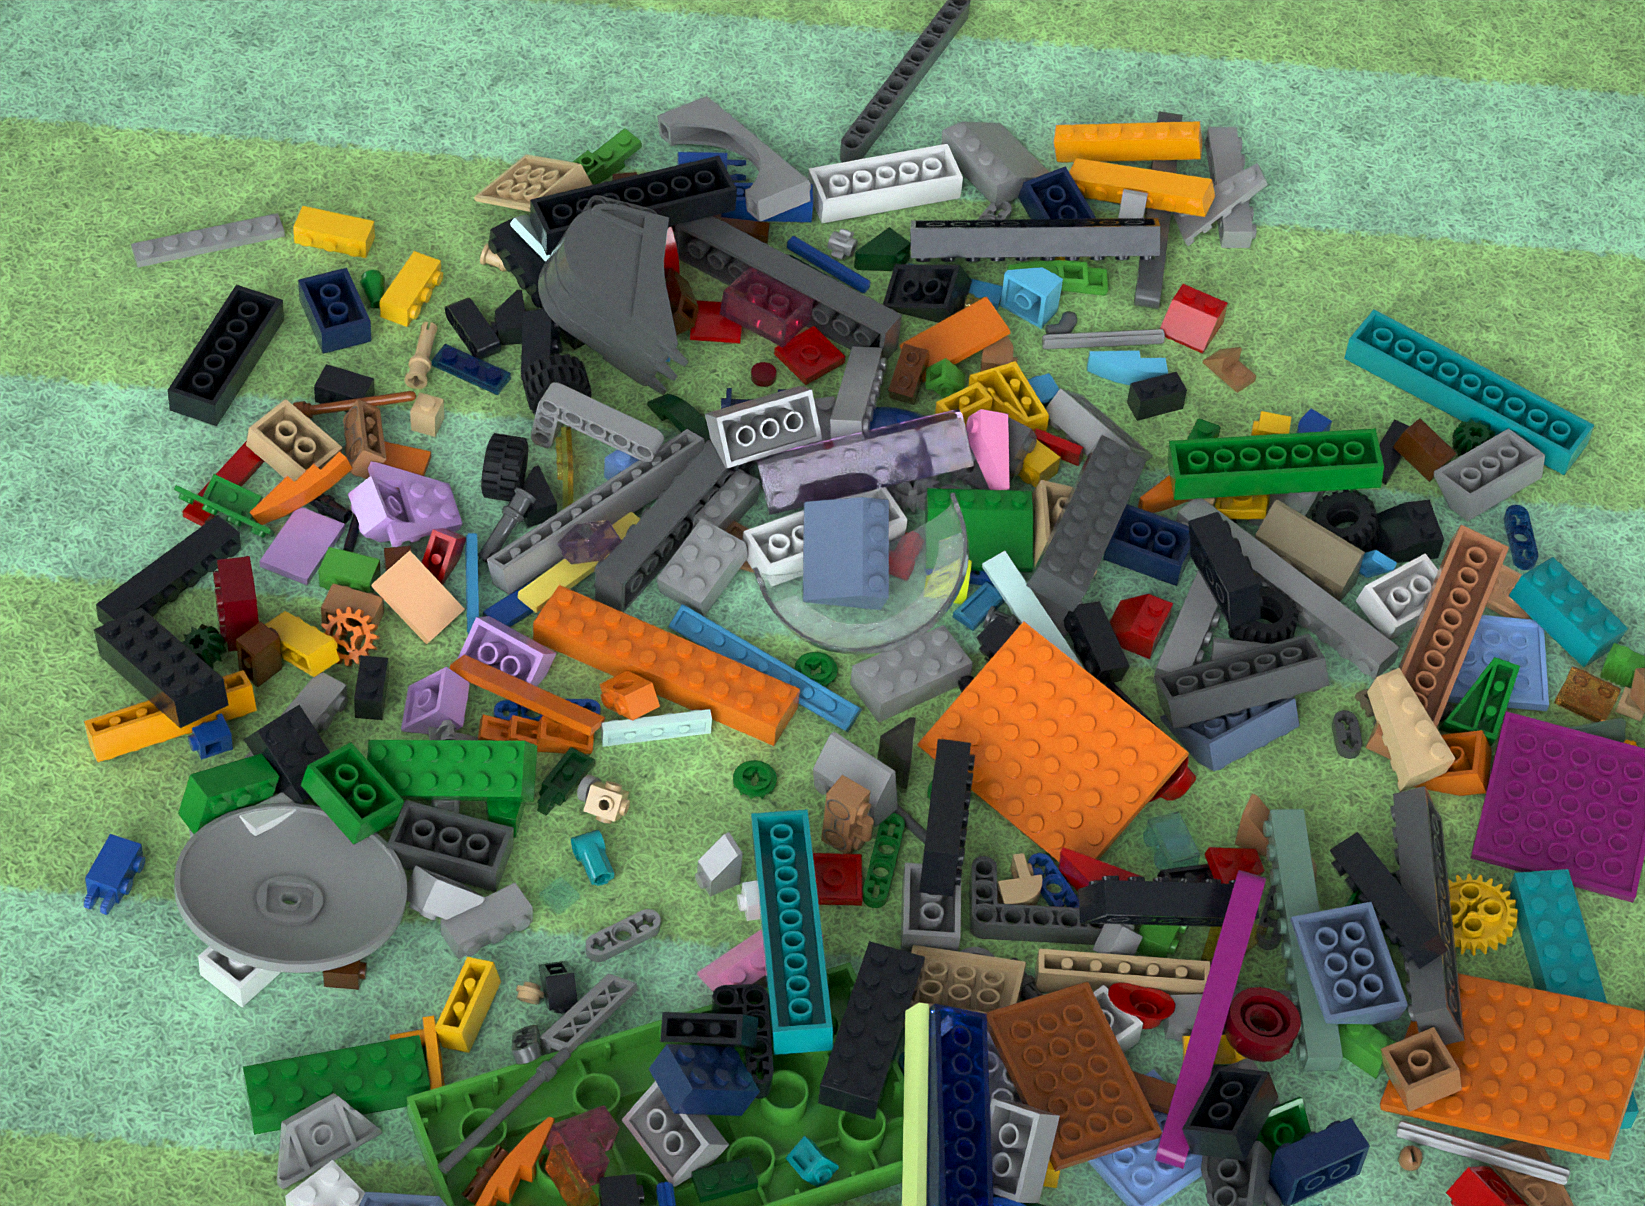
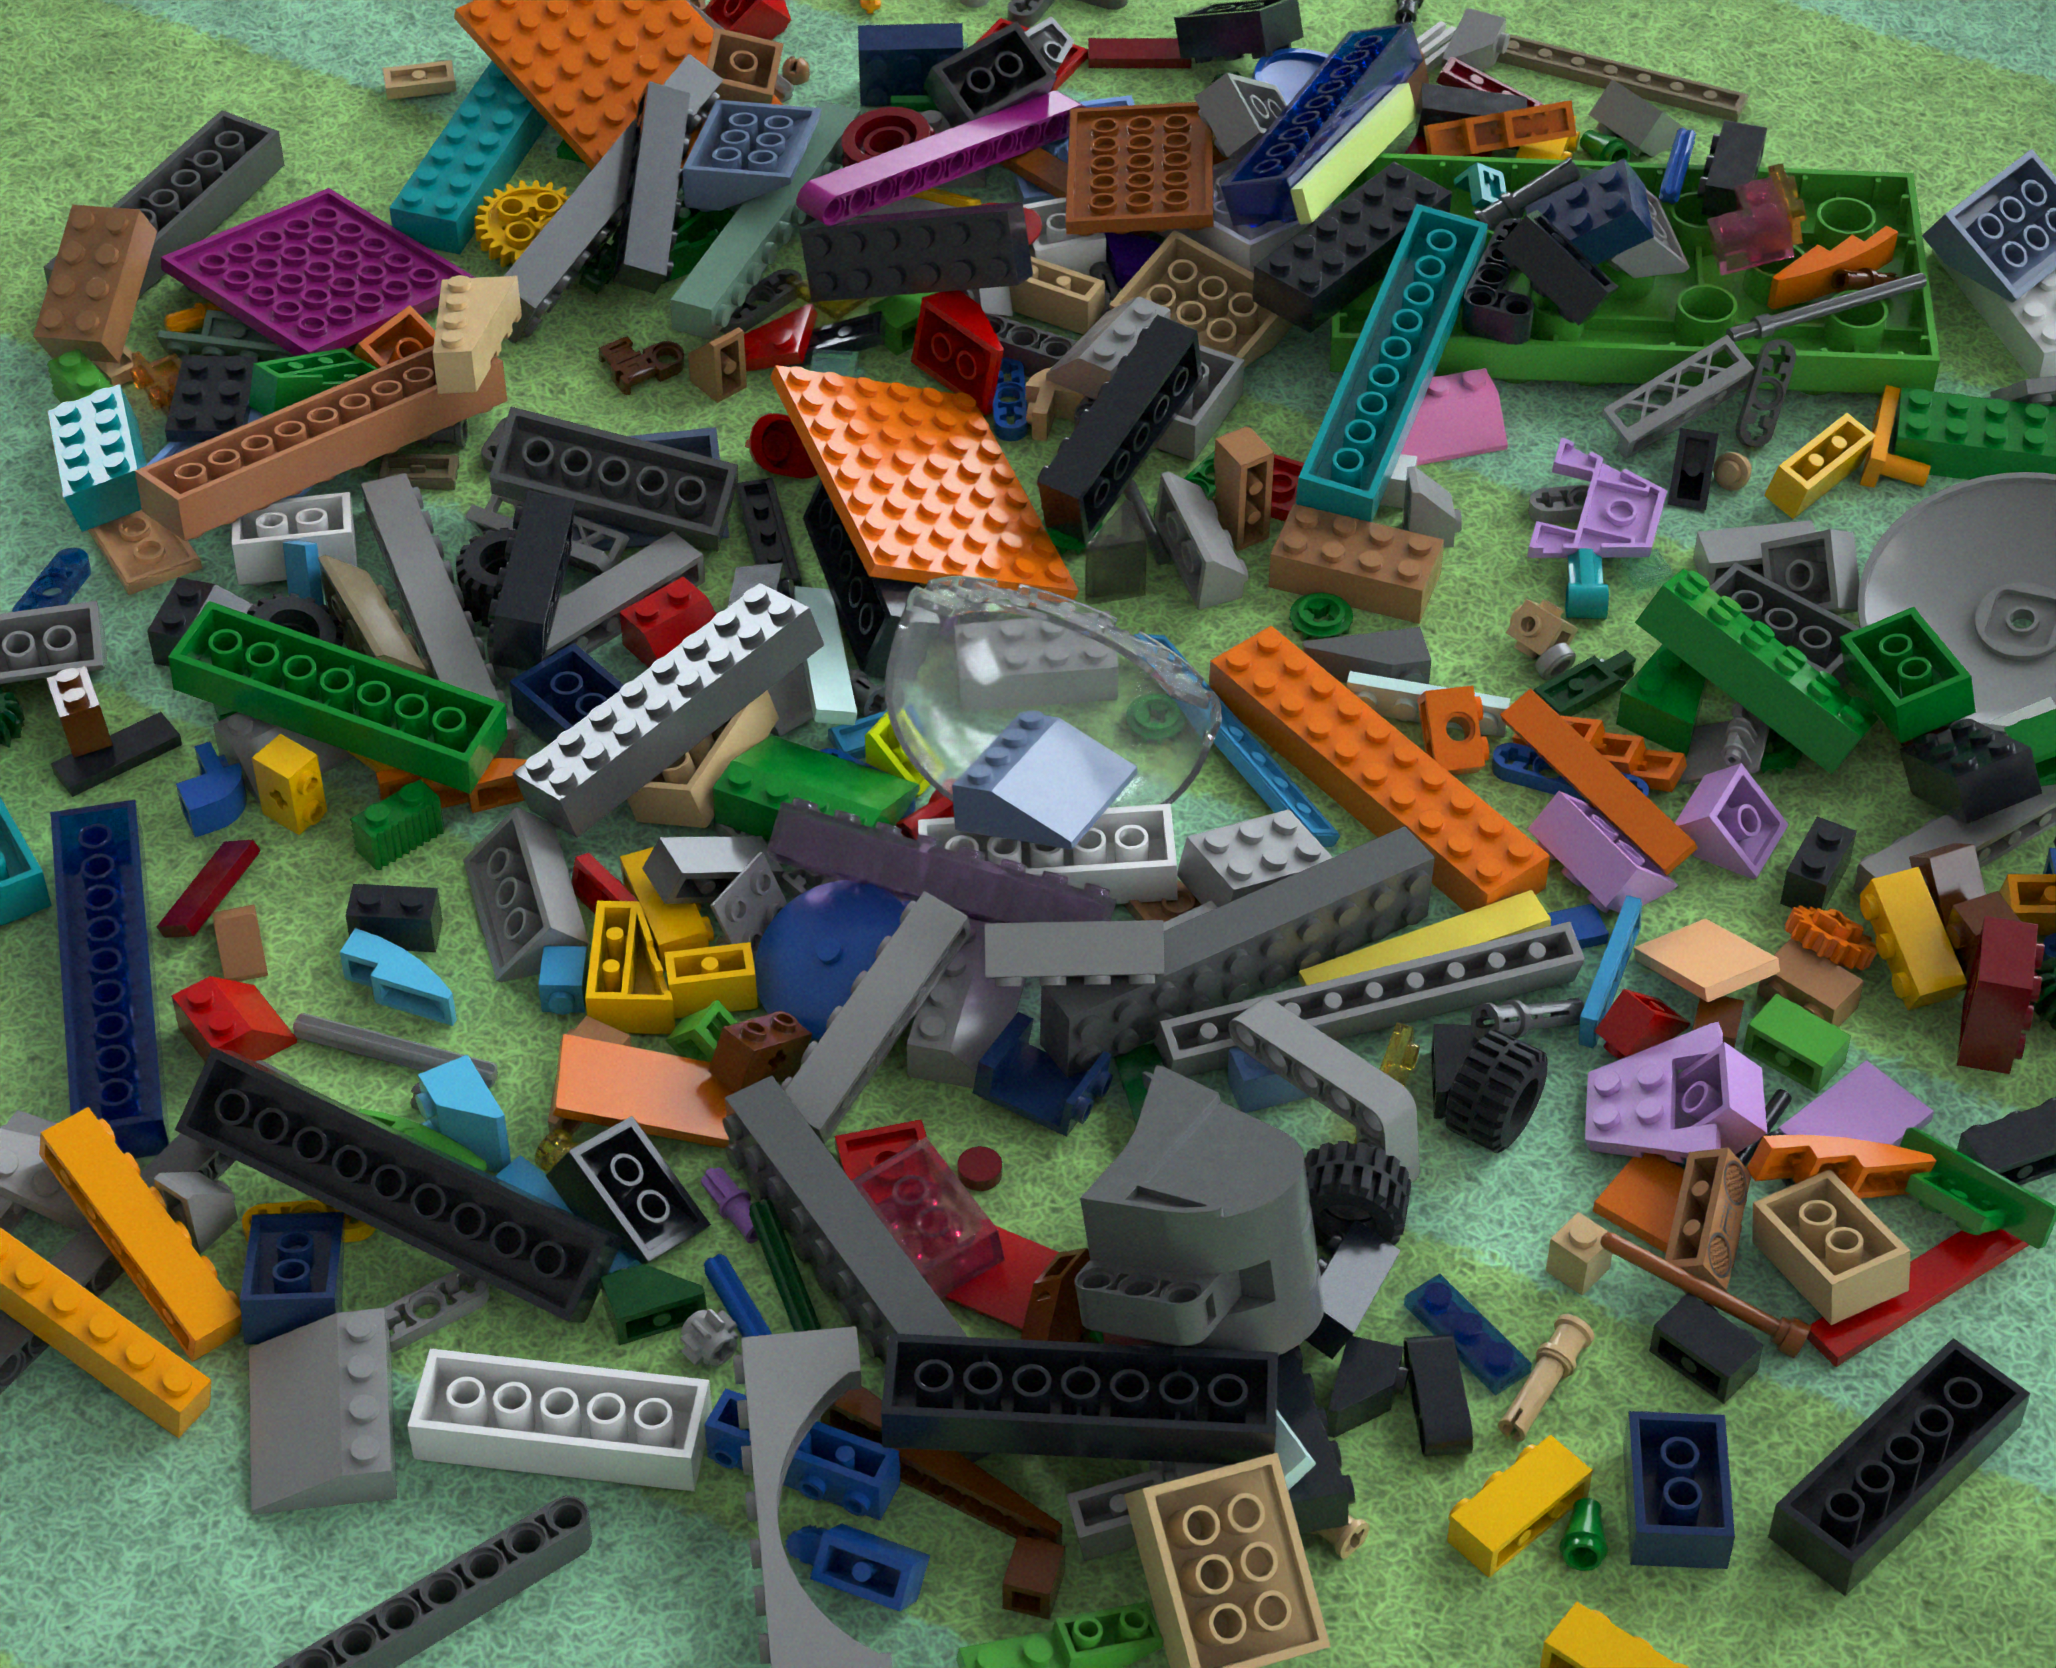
camera: 150 degrees left, 5 degrees down
clear purple brick [557,520,622,564] -> none
bright pink slope [966,409,1010,490] -> none
none -> clear blue brick [50,800,170,1159]
none -> dark red tile [156,839,261,938]
none -> black plate [165,355,259,442]
none -> reddish brown piece [599,336,684,395]
none -> light grey slope [1046,296,1171,400]
none -> medium nougat brick [1268,504,1444,624]
none -> dark grey slope [1302,627,1431,684]
none -> dark grey pin [1473,157,1582,231]
none -> lavender wing [1527,437,1667,558]
none -> brick [1909,843,1986,931]

